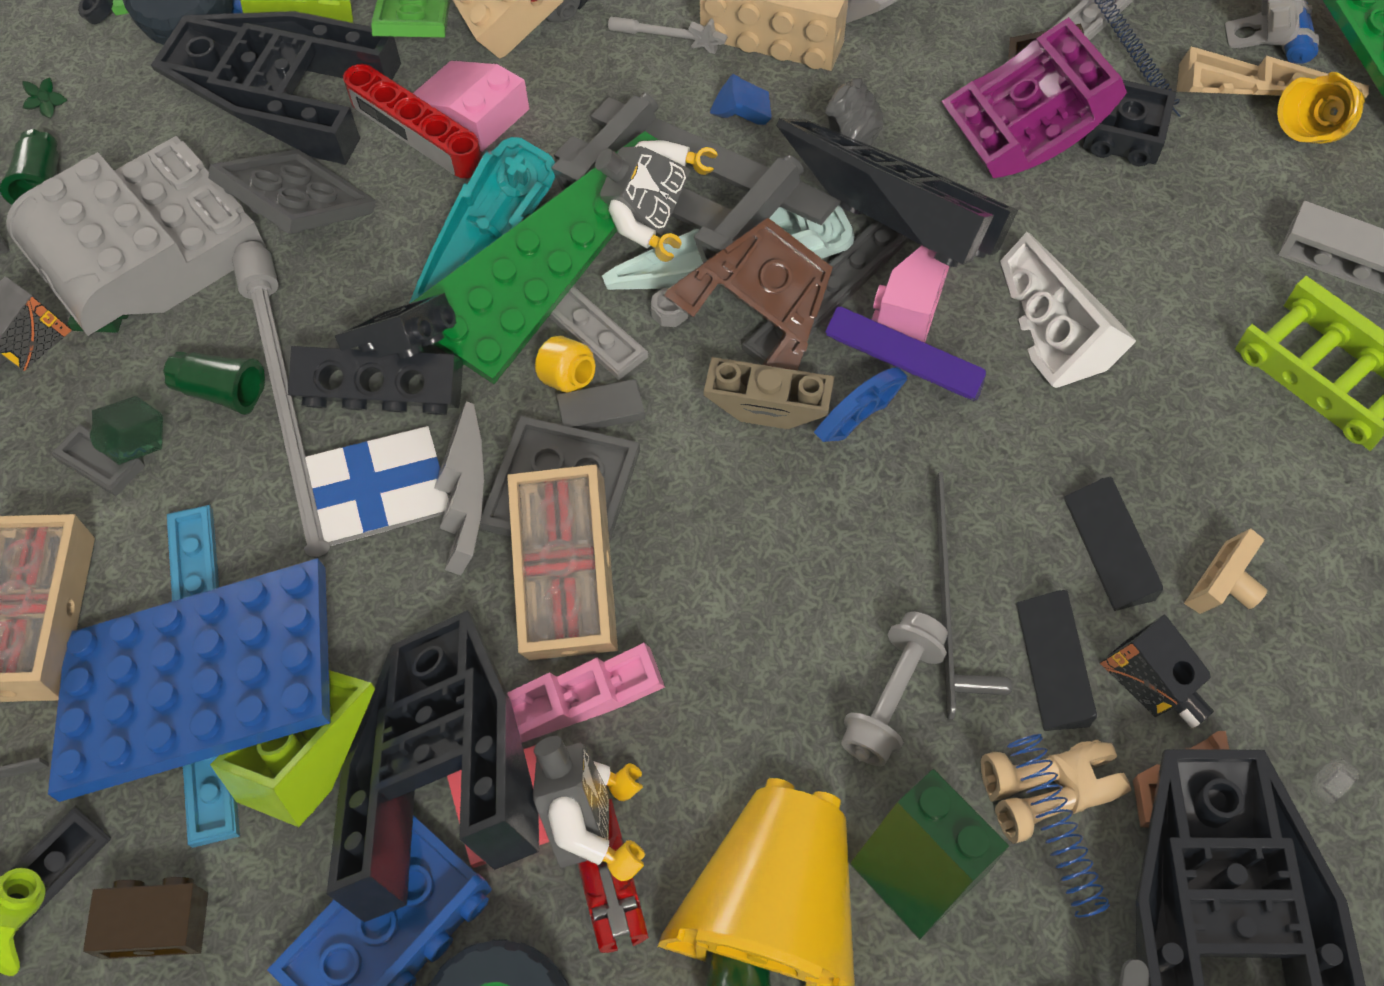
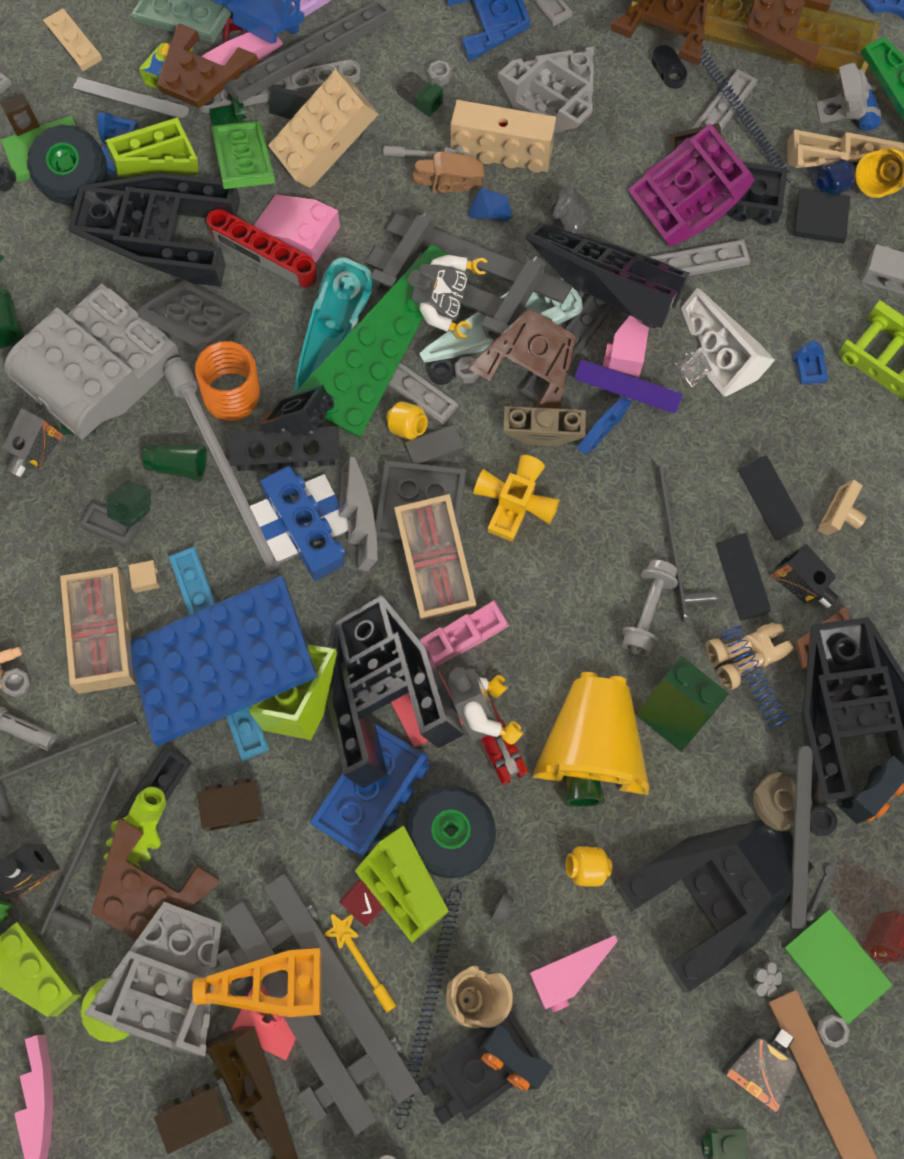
camera: 10 degrees left, 10 degrees up
none -> tan piece [128,560,160,593]
none -> orange piece [195,341,260,421]
none -> blue brick [260,466,346,581]
none -> medium nougat hinge [412,151,484,193]
none -> black tile [428,359,455,385]
none -> yellow brick [473,455,560,542]
none -> light grey tile [650,239,751,276]
none -> clear tile [675,348,712,387]
none -> blue tile [792,341,828,385]
none -> black tile [793,188,851,244]
none -> clear blue head [816,159,856,194]

